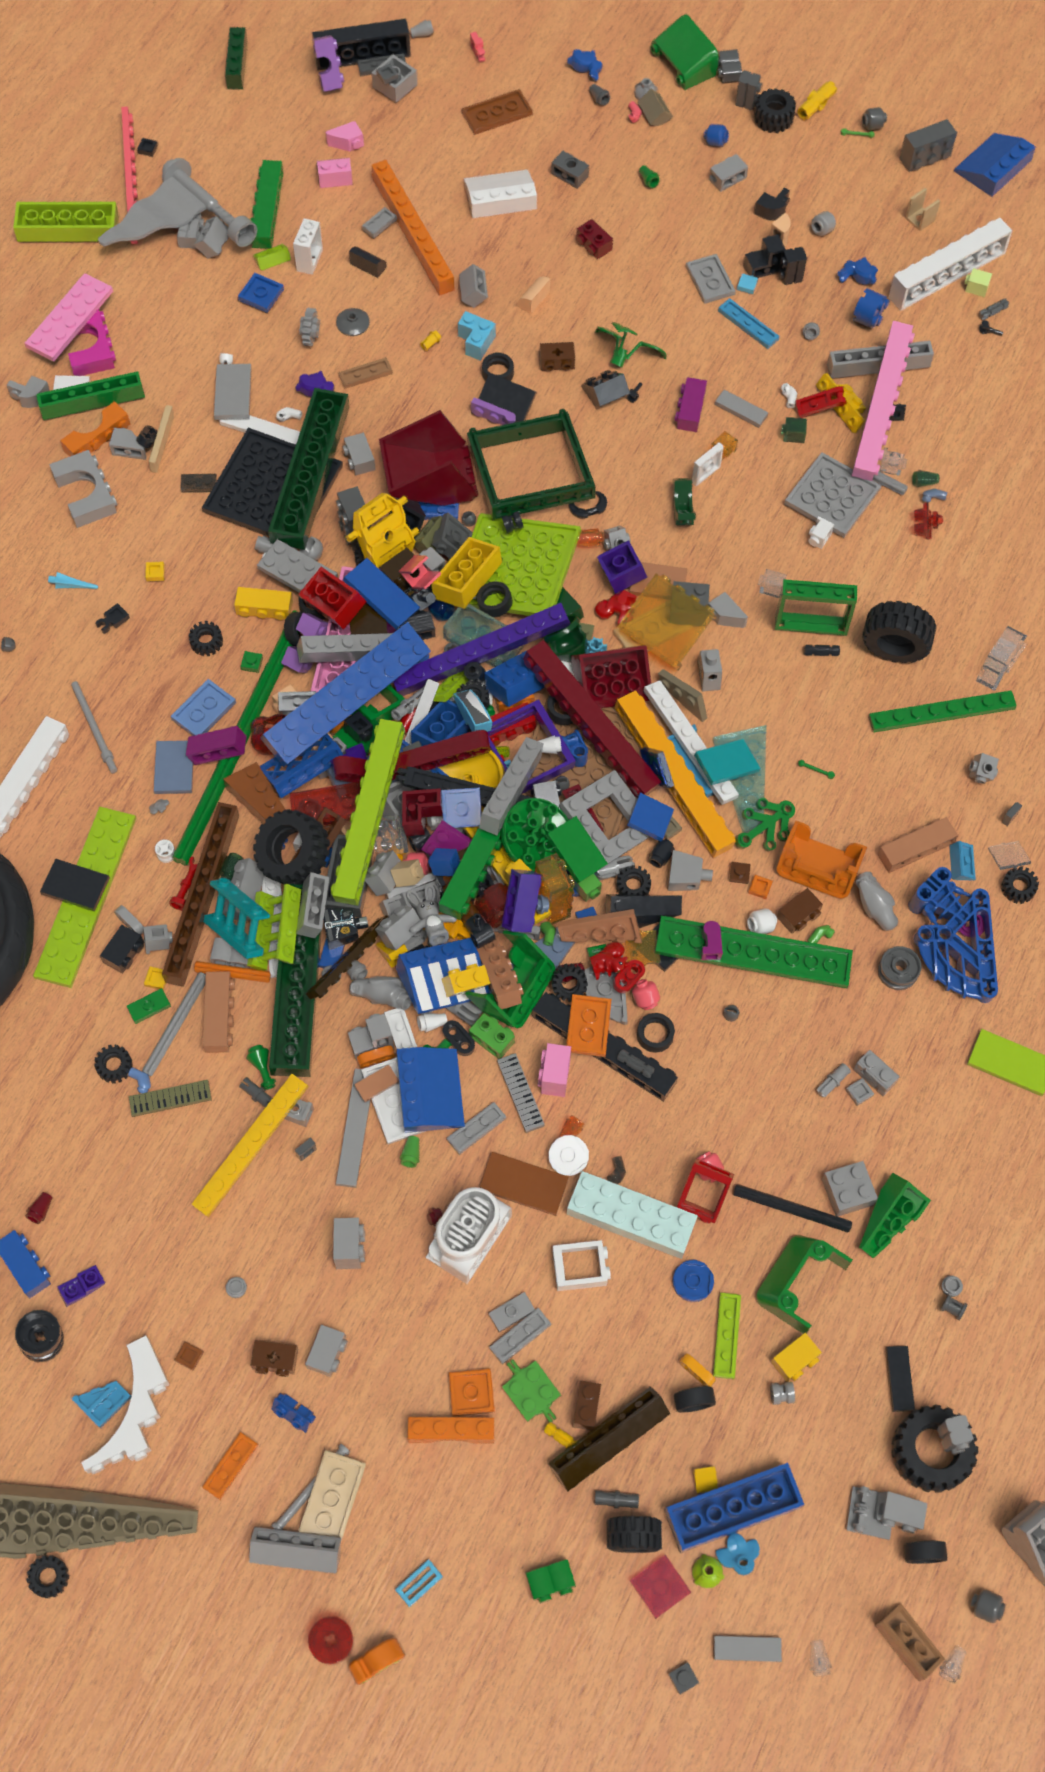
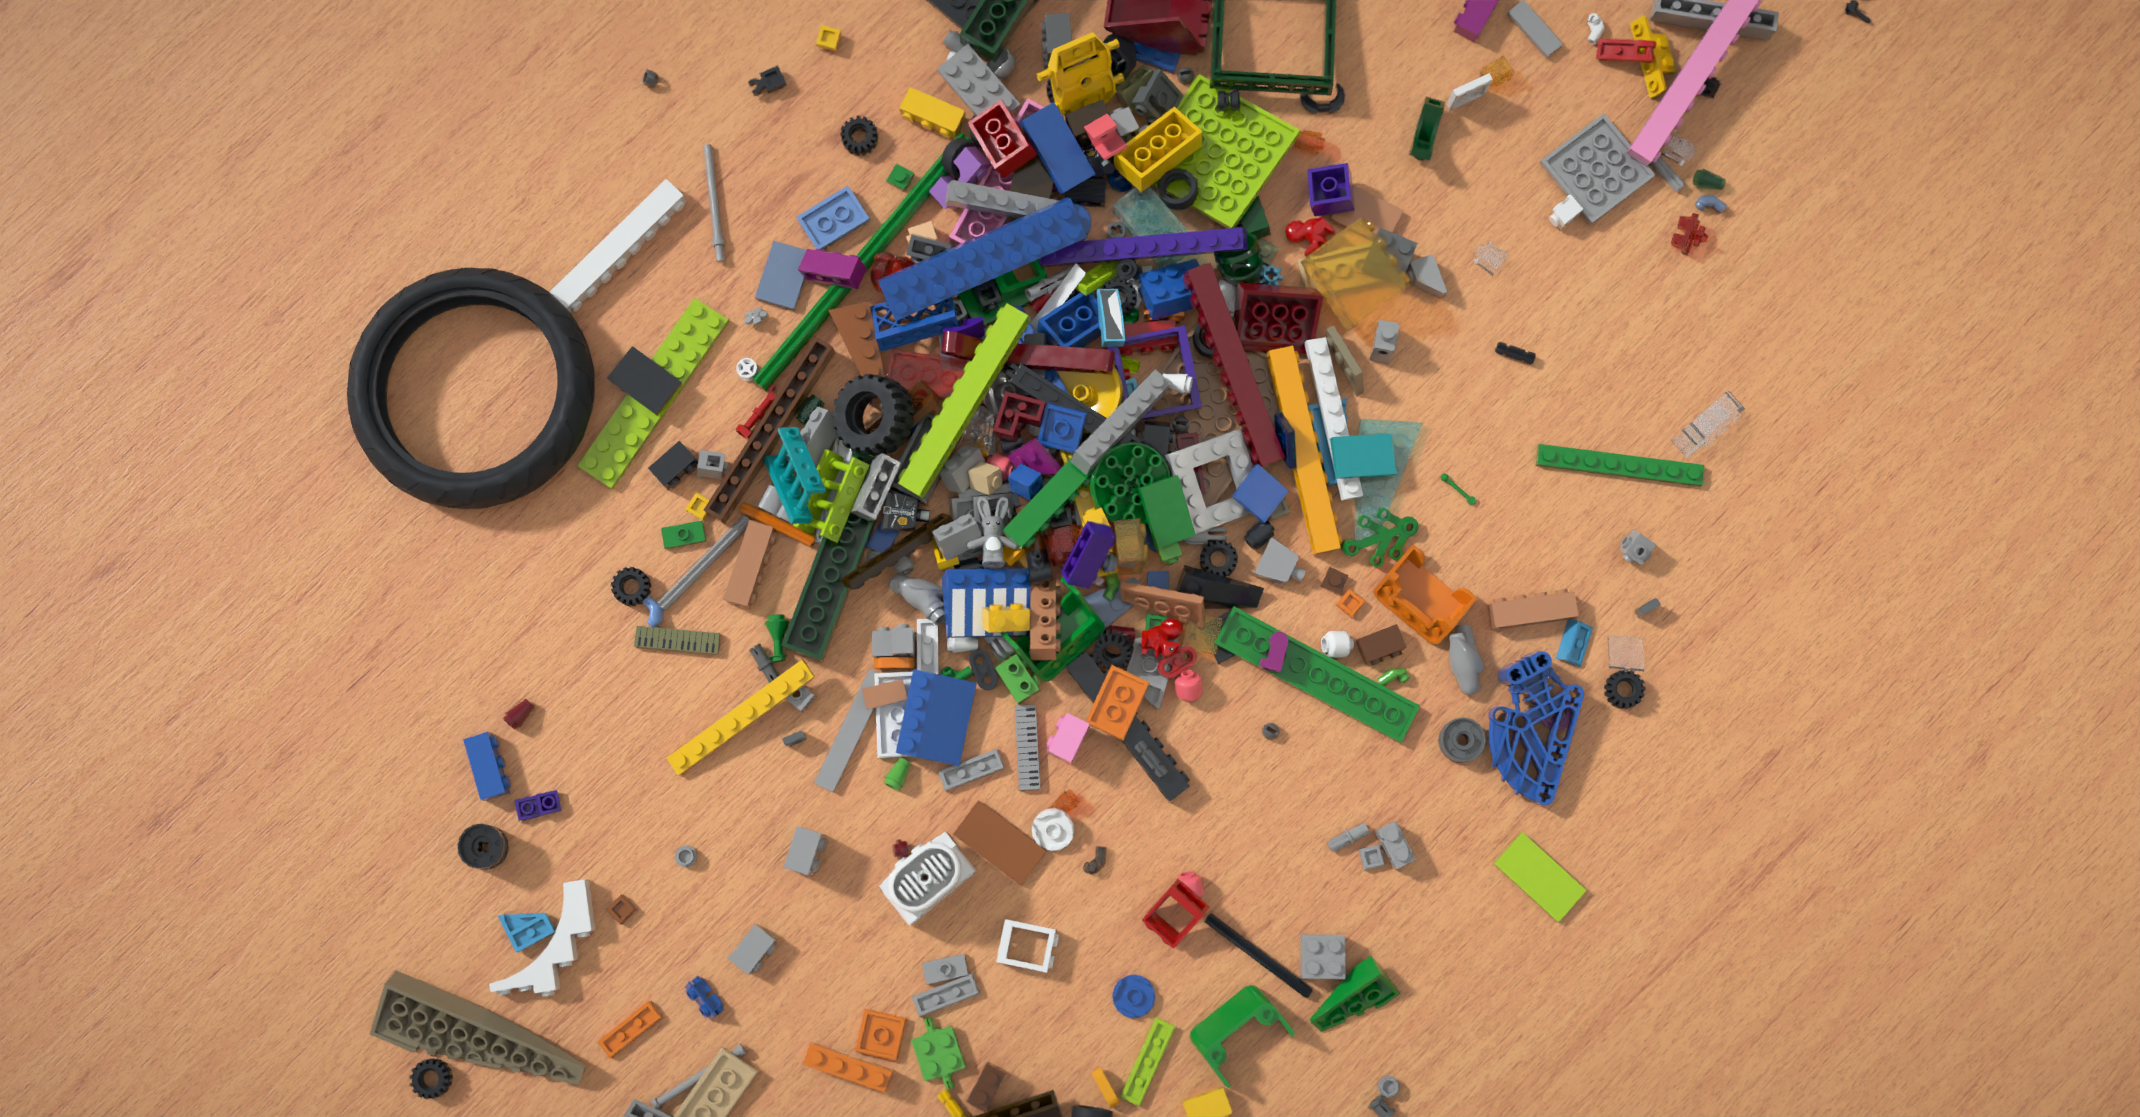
camera: 20 degrees right, 15 degrees up
medium azure piece [48,572,98,589] -> none
light grey beam [114,905,144,935] -> none
reddish brown brick [250,1340,298,1377] -> none
blue piece [561,729,588,767] -> none
light aqua brick [567,1171,698,1259] -> none
light grey brick [603,526,630,550] -> none
black tyre [637,1013,675,1053] -> none
green window [775,579,858,636] -> none
clear green brick [781,417,807,443] -> none
black tyre [862,601,936,663] -> none

